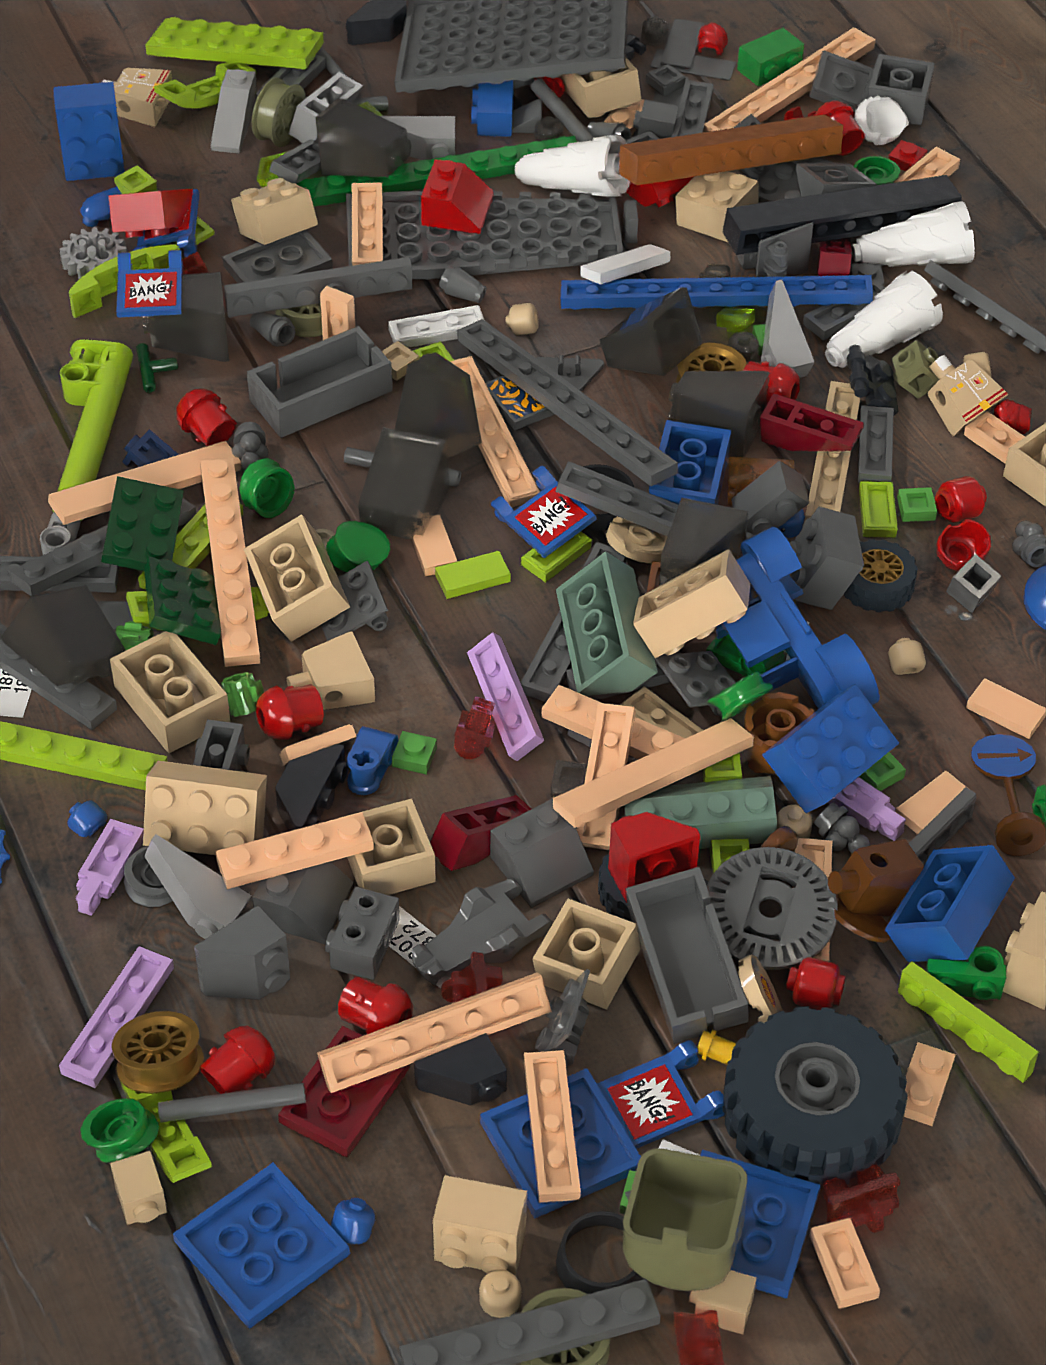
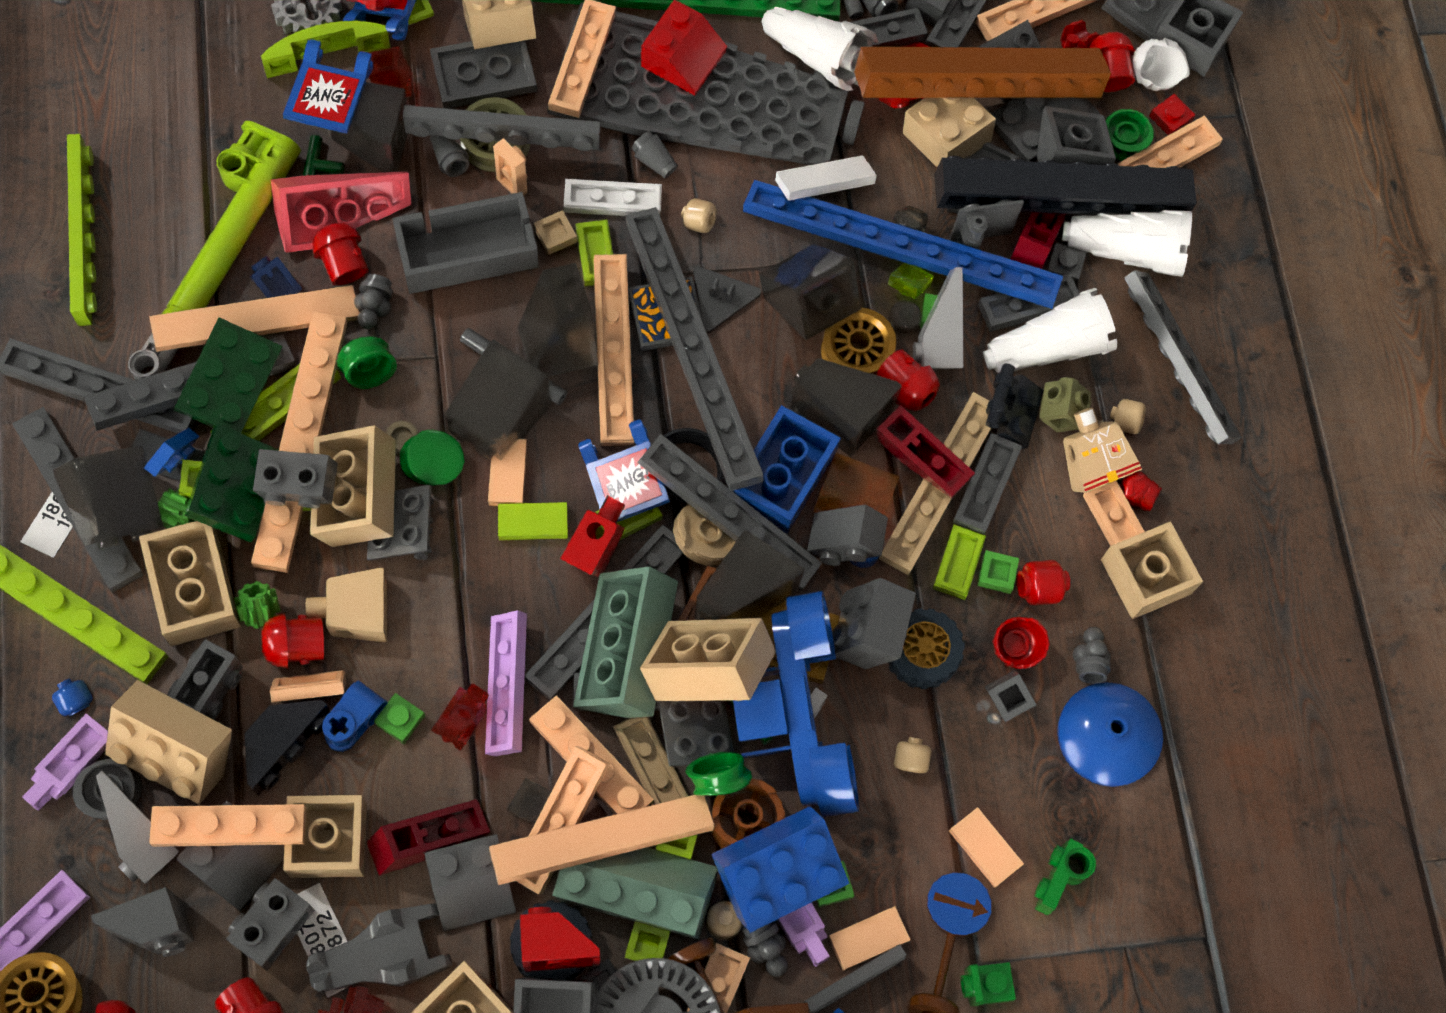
camera: 10 degrees right, 20 degrees up
none -> blue plate [144,428,199,477]
none -> dark grey brick [253,449,338,509]
none -> coral wedge [270,171,411,253]
none -> red torso [560,495,625,577]

